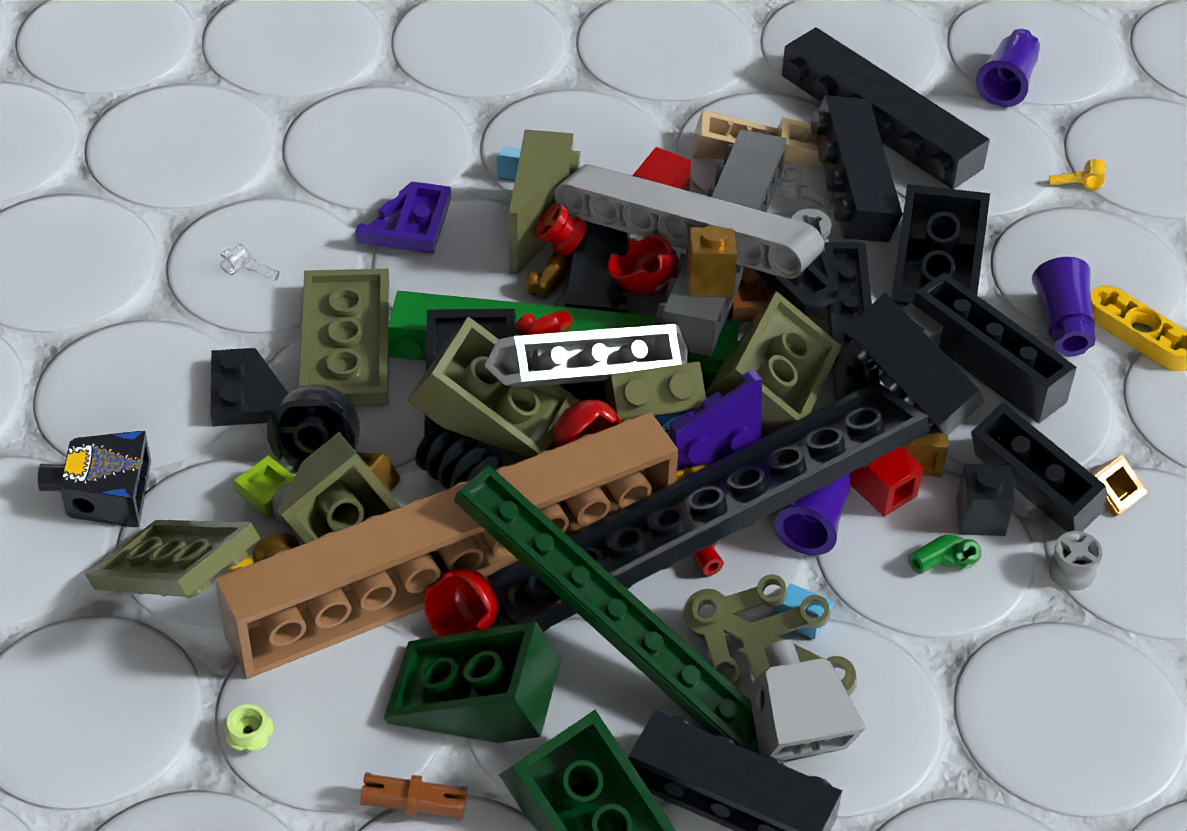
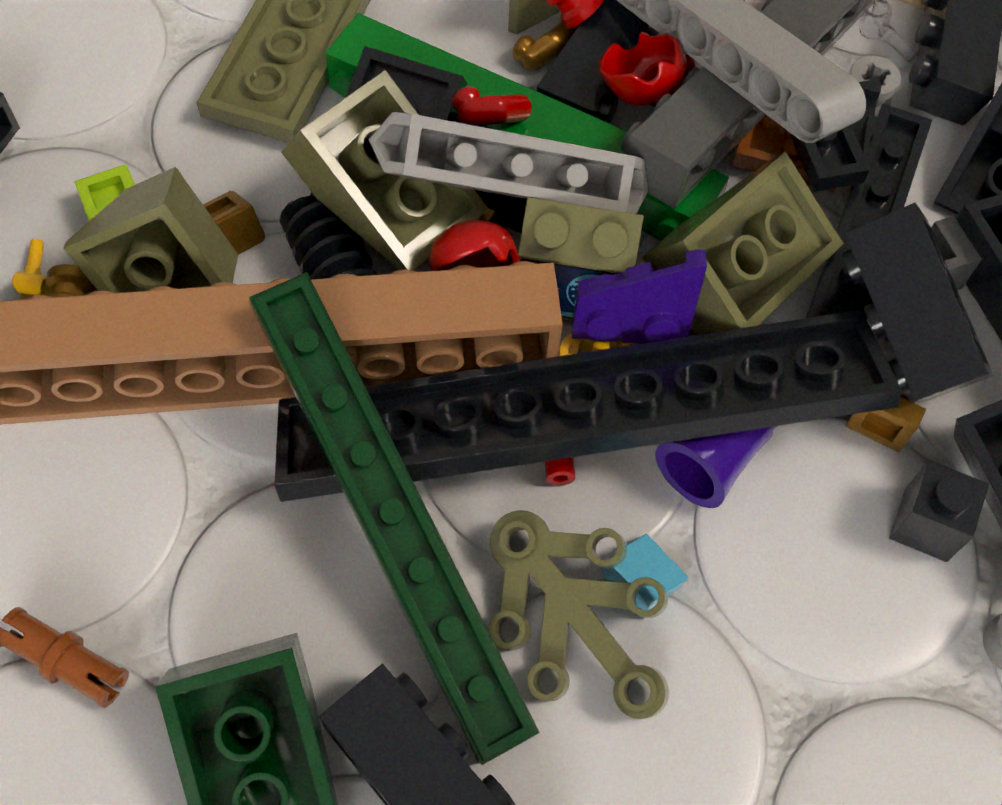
camera: 20 degrees right, 15 degrees up
black wing [210,348,288,427] -> none
black cylinder [267,384,360,472] -> none
dark green slope [383,621,561,743] -> none
red hair [424,568,499,637] -> none
pearl gold brick [687,225,737,297] -> none
light grey torso [749,640,865,761] -> none
red brick [850,447,924,517] -> none
green arm [908,534,981,574] -> none

